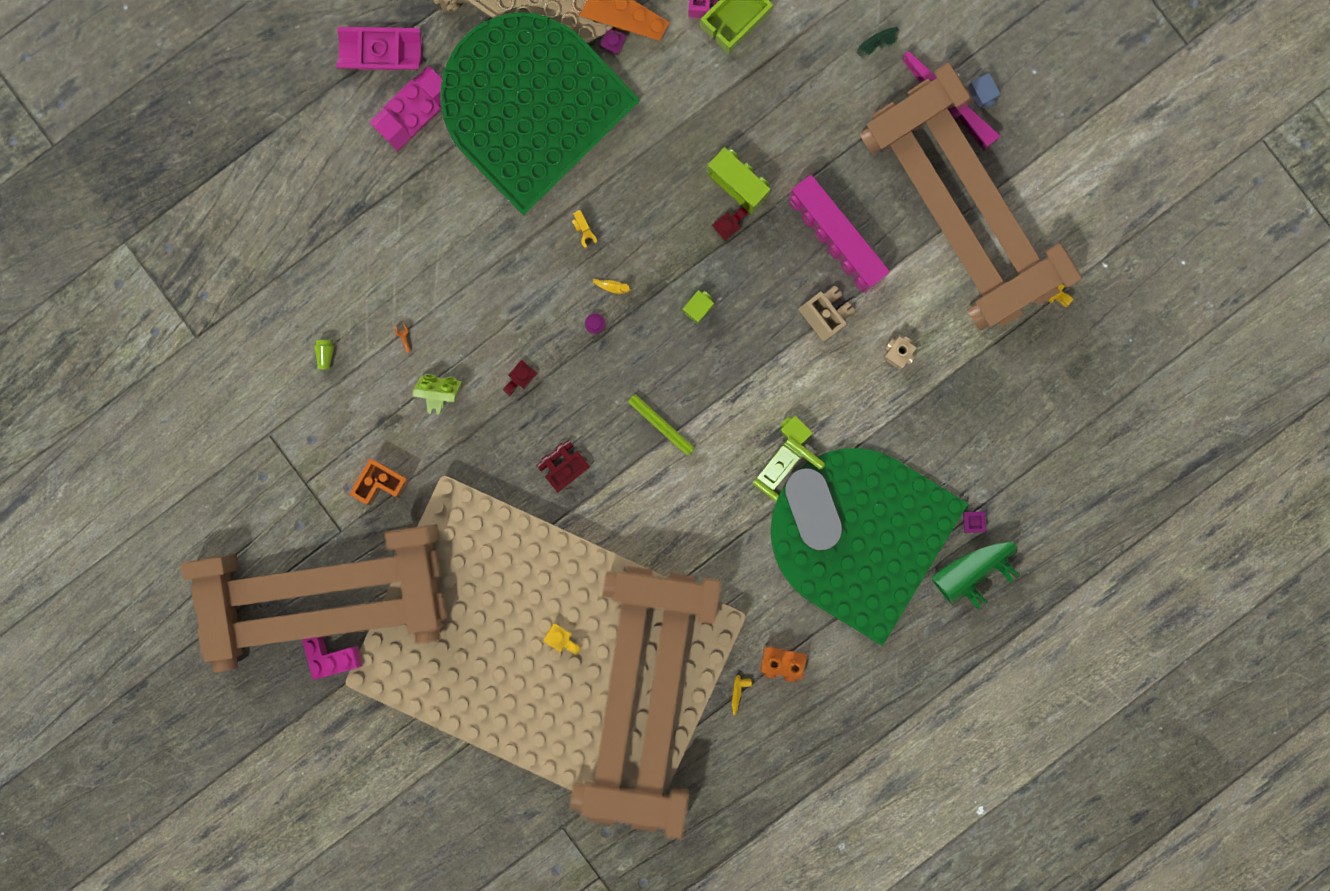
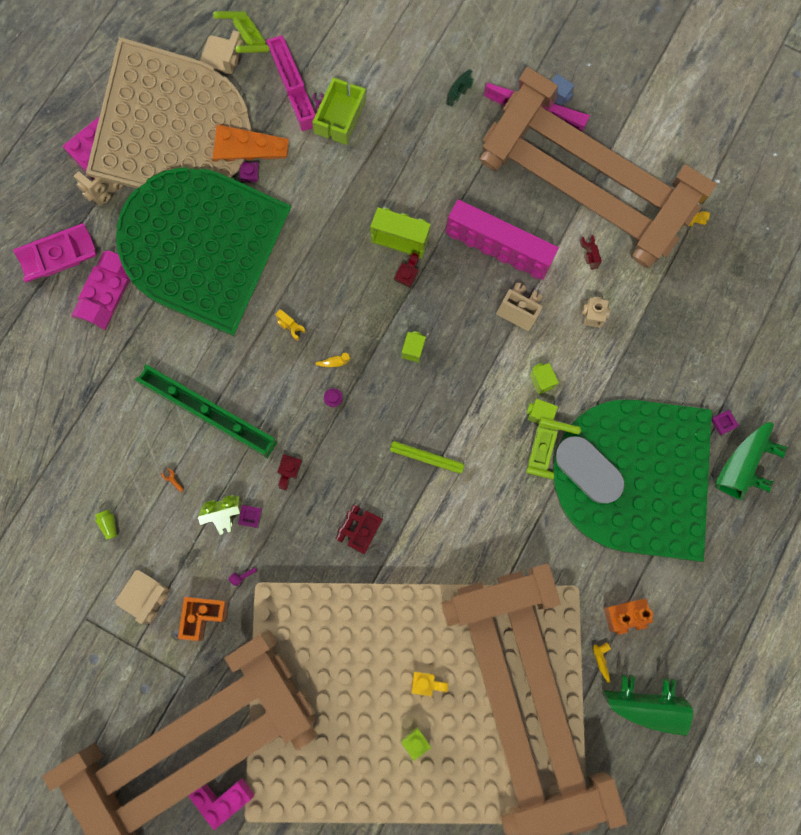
camera: 30 degrees left, 10 degrees down
none -> tan bracket [115,570,170,625]
none -> green tile [135,364,278,459]
none -> magenta hand [228,568,257,586]
none -> magenta plate [238,505,262,528]
none -> lime brick [401,727,431,761]
none -> lime brick [530,363,559,395]
none -> dark red plate [580,235,602,270]
none -> green piece [602,674,693,736]

